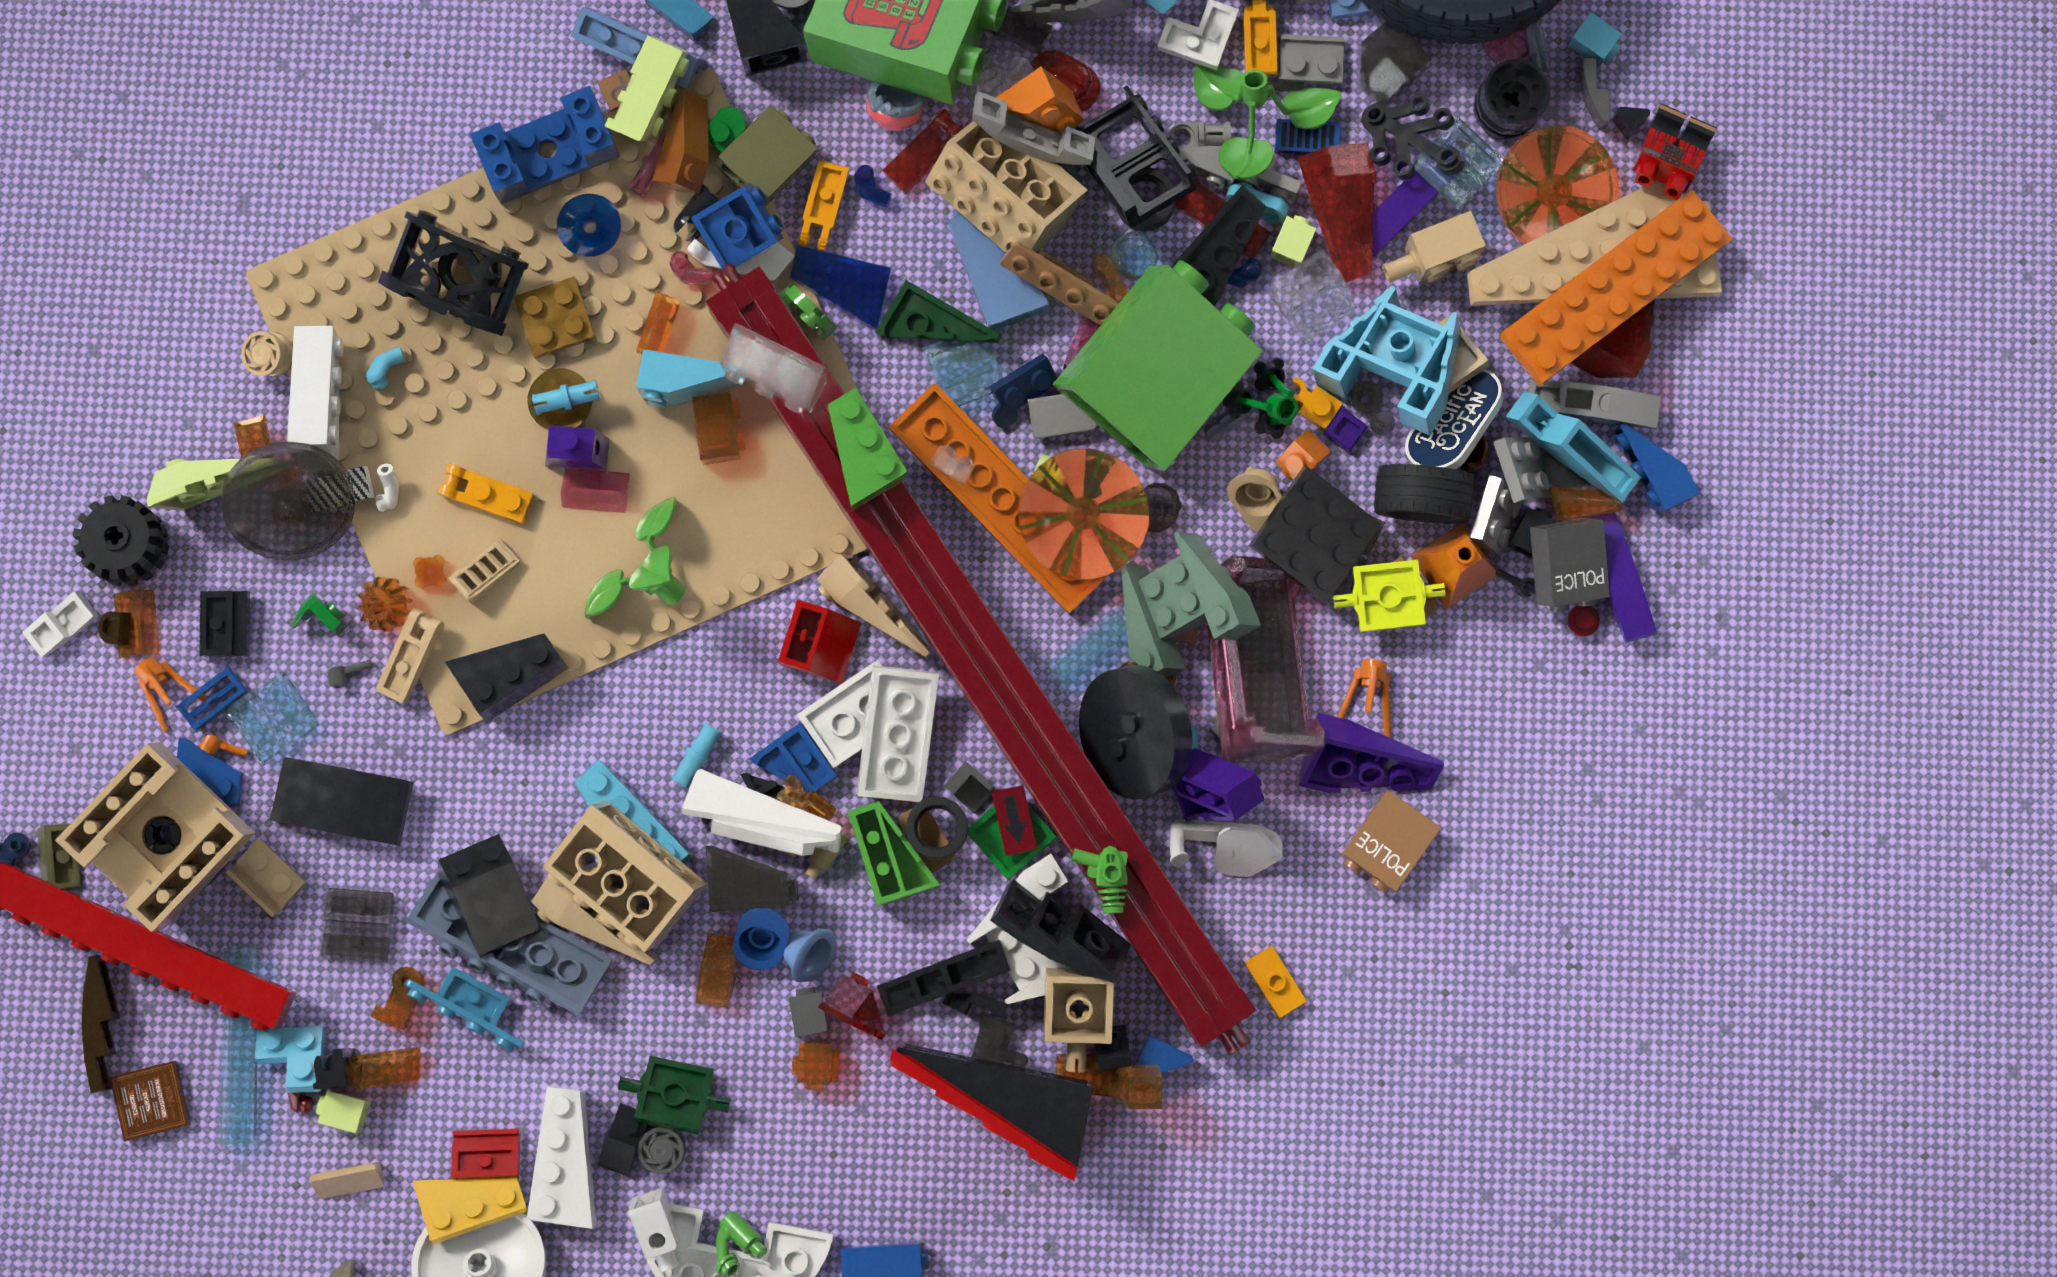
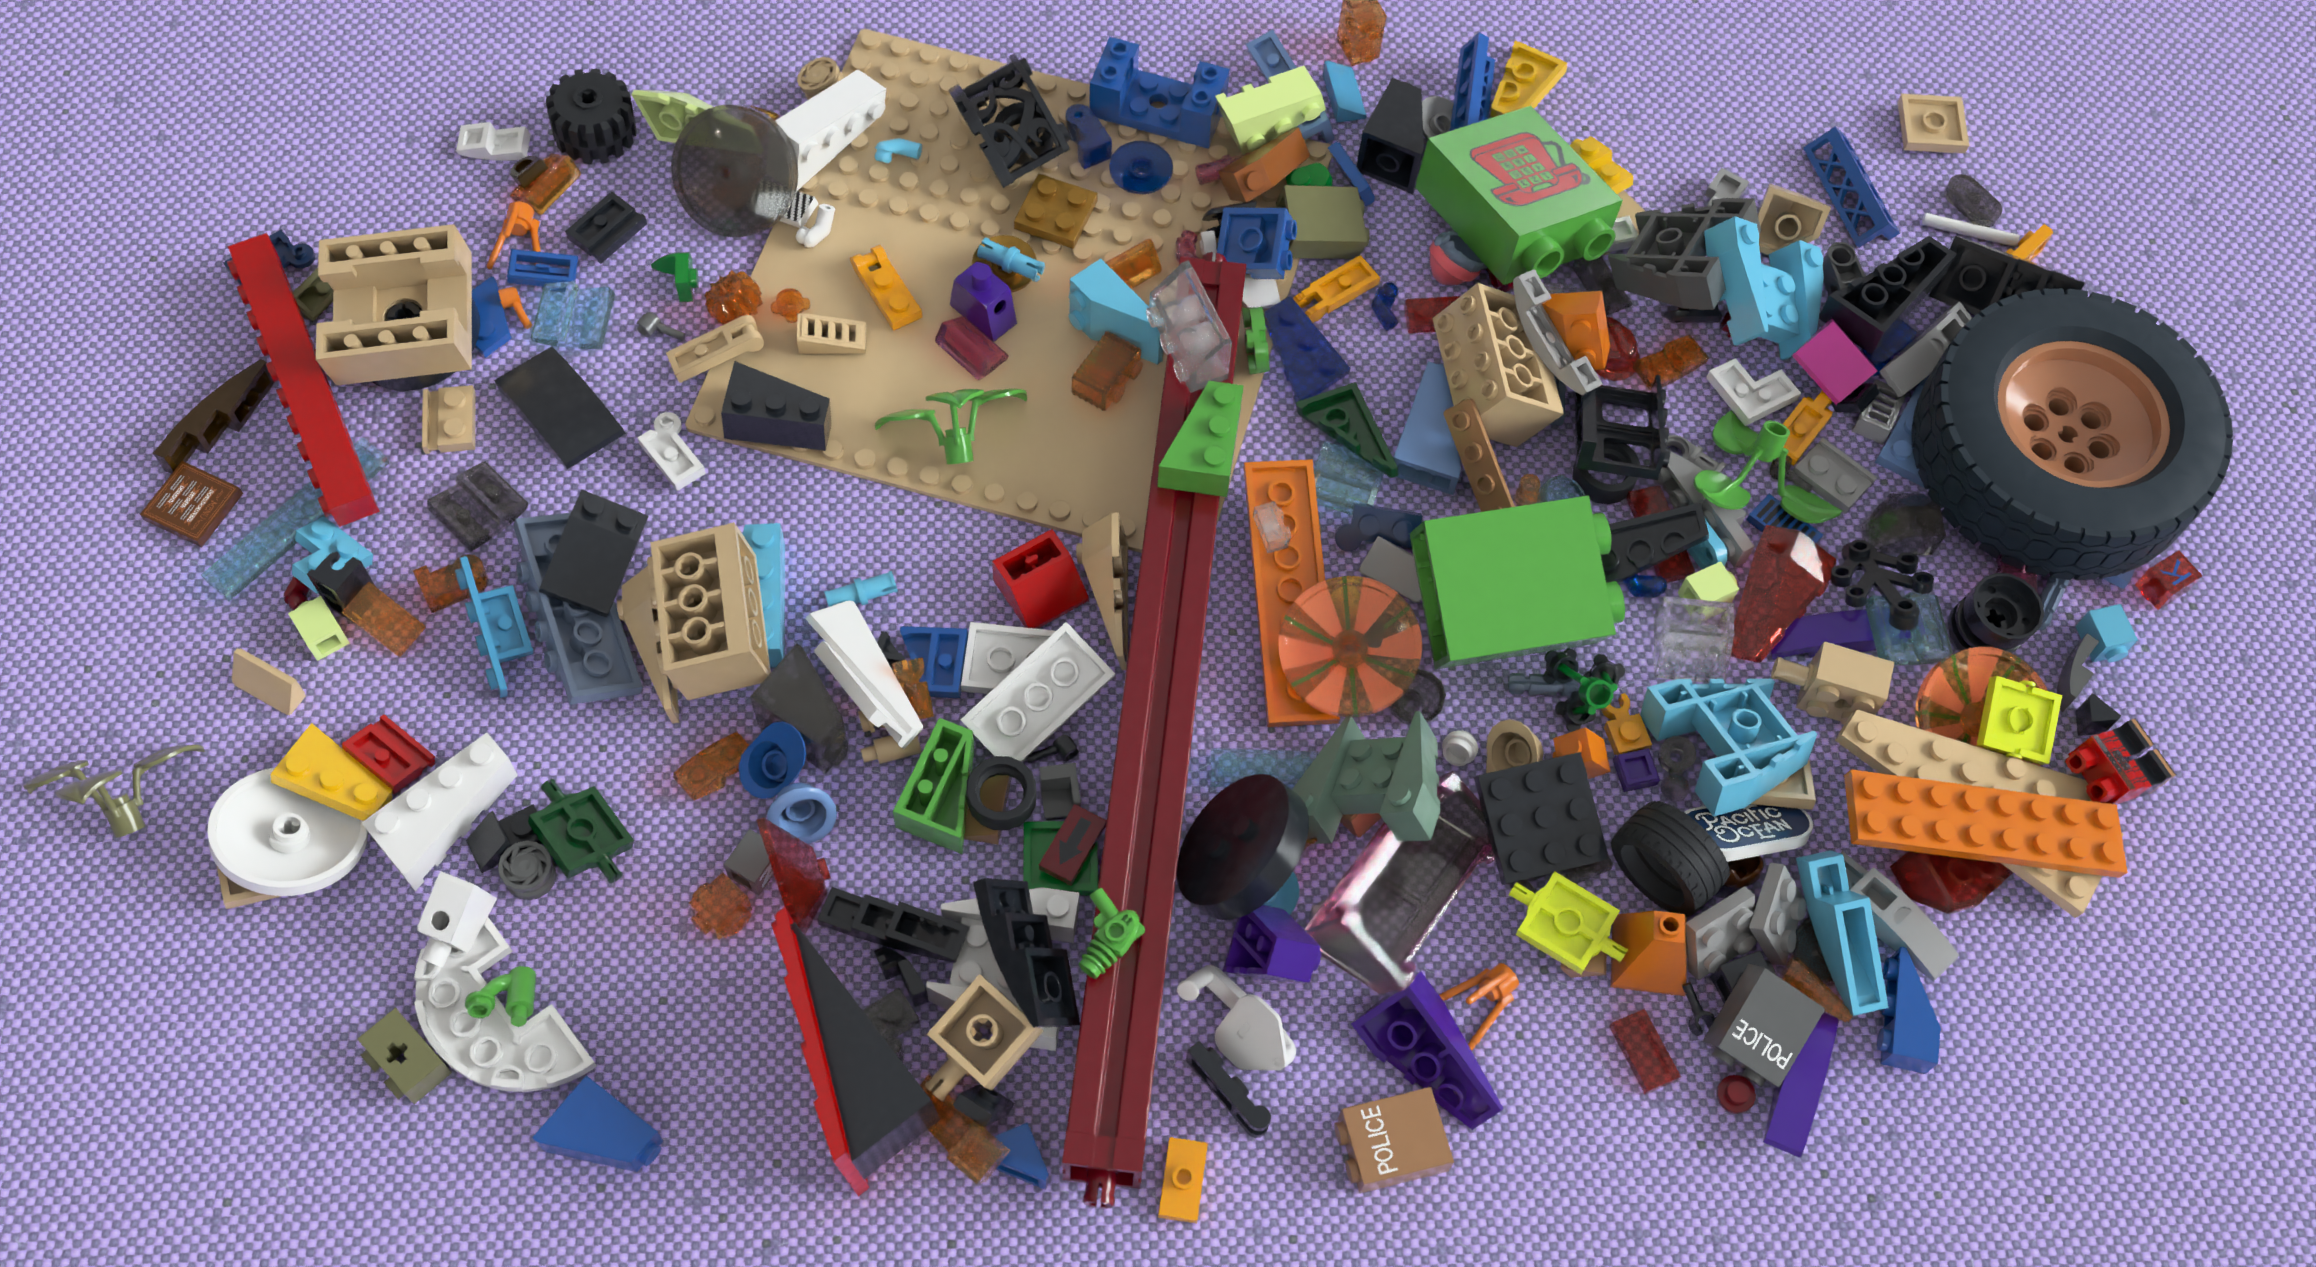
camera: 35 degrees right, 20 degrees down
none -> white hinge [637,412,706,491]
none -> black hand [1027,735,1079,763]
none -> clear blue leg [1065,104,1112,169]
none -> black plate [1186,1041,1271,1138]
none -> blue tile [1328,141,1375,207]
none -> white plate [1442,730,1479,766]
none -> clear red tile [1609,1009,1681,1095]
none -> clear orange slope [1632,334,1709,391]
none -> neon yellow plate [1976,676,2062,765]

